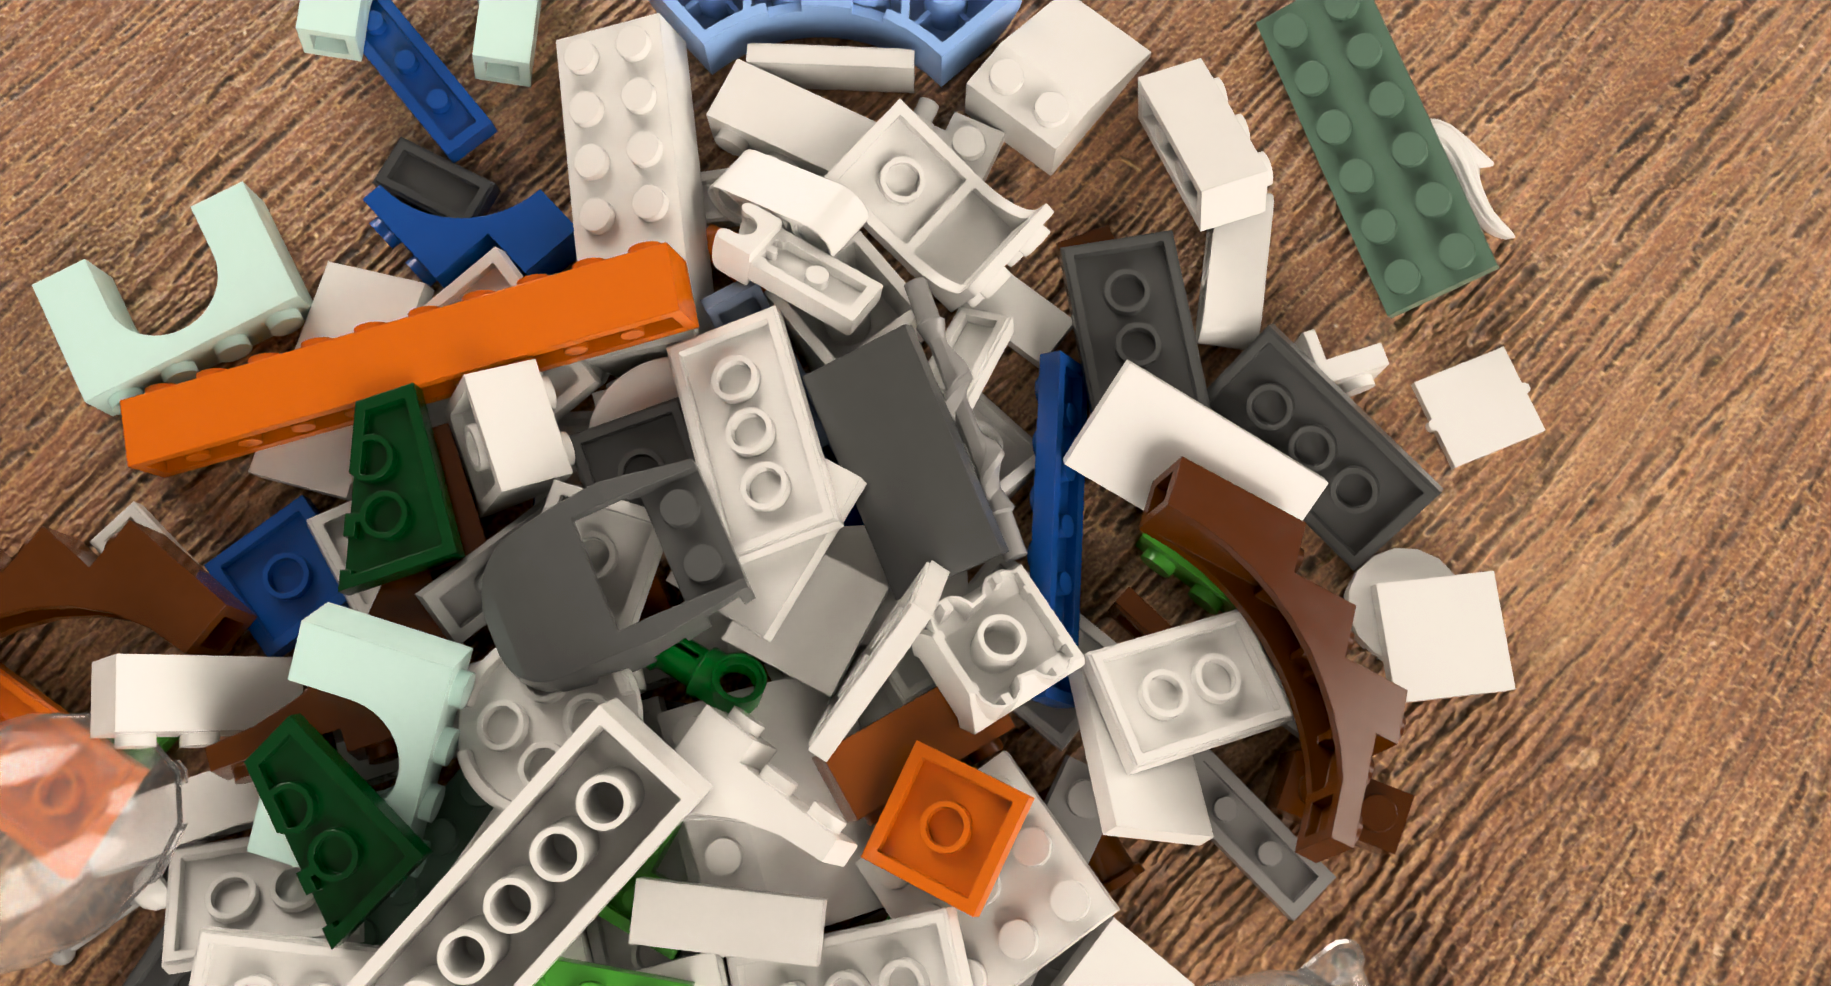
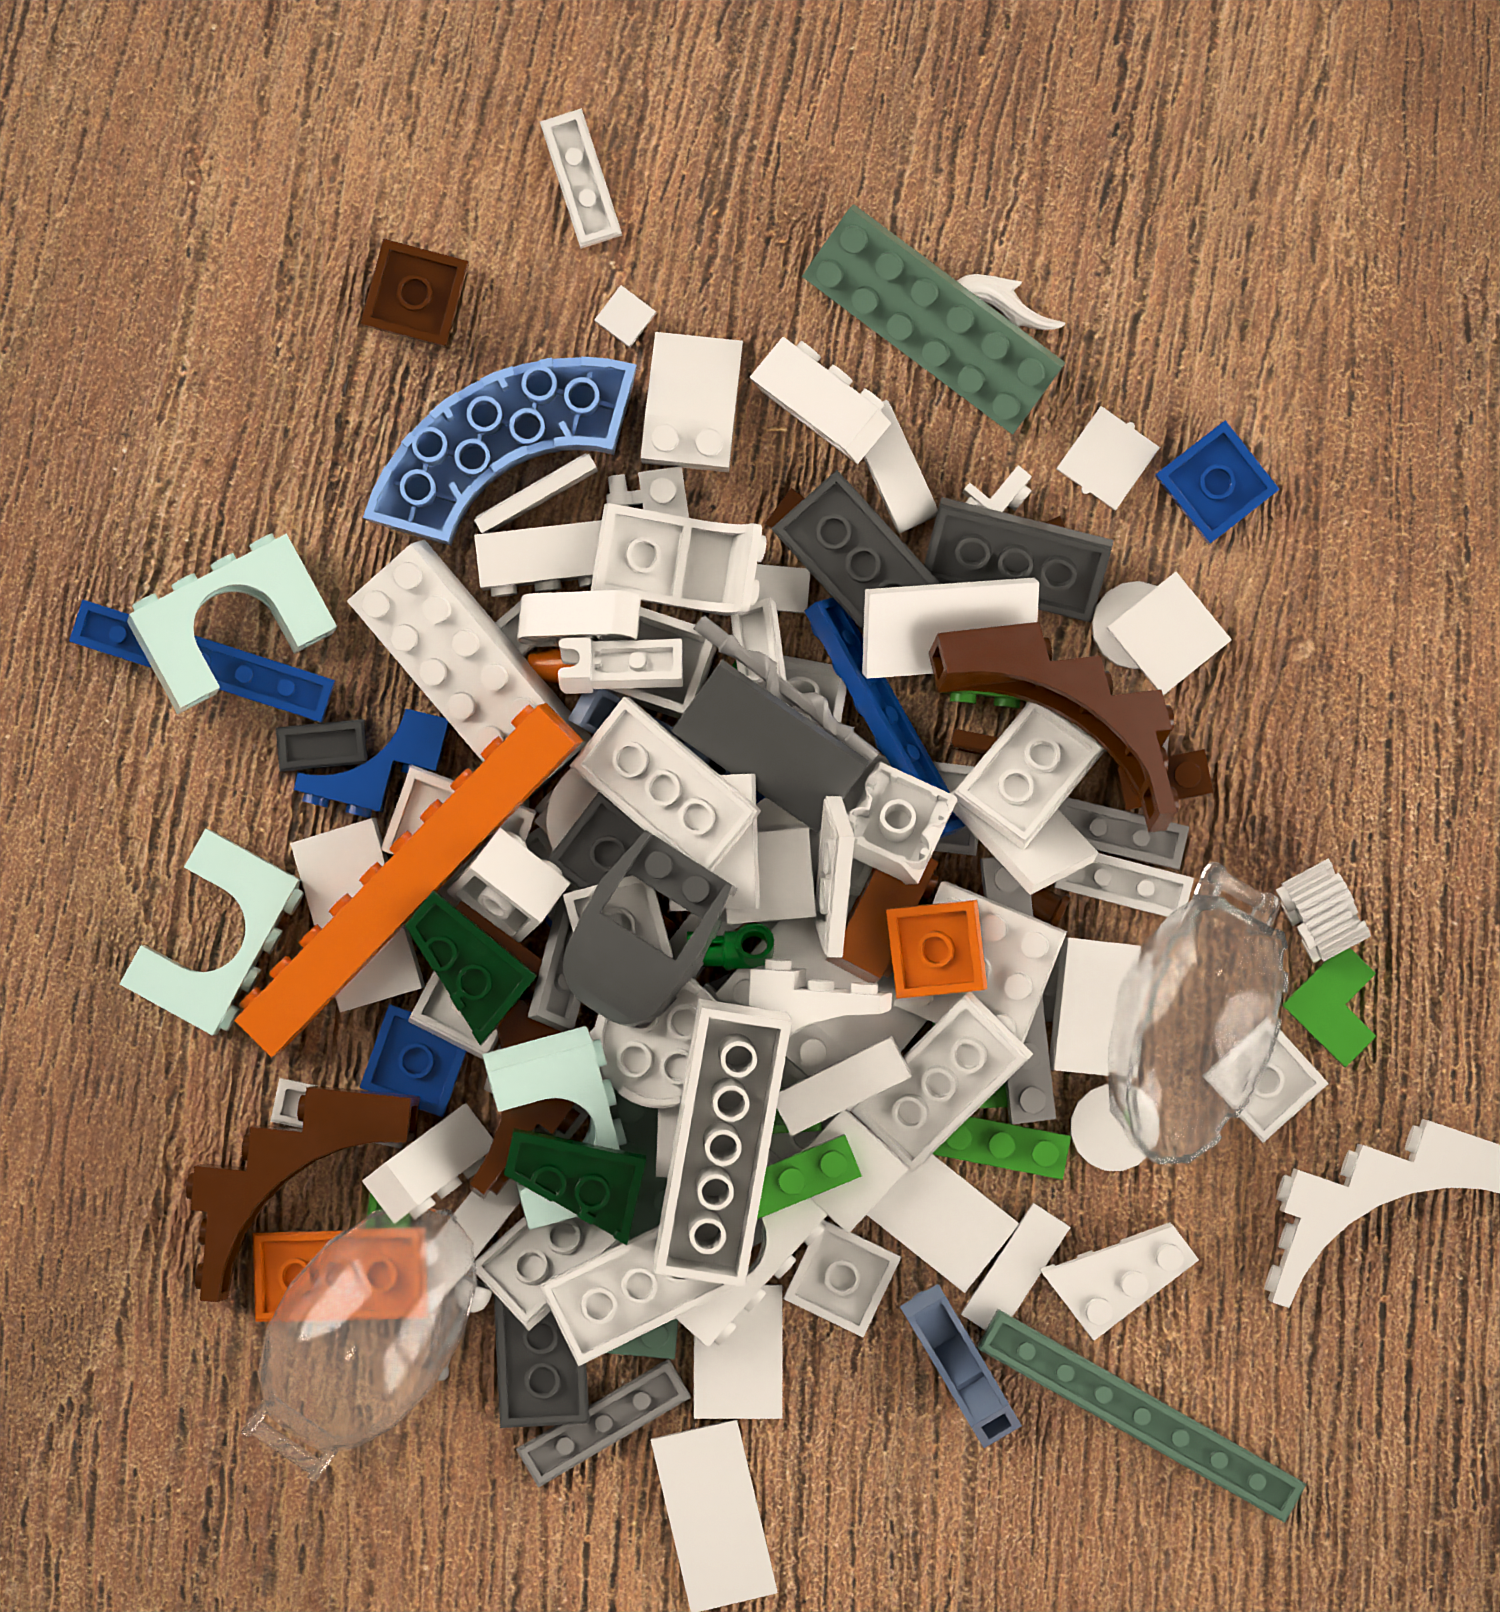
camera: 30 degrees left, 10 degrees up
none -> white plate [1053,853,1194,921]
none -> blue plate [1155,420,1280,545]

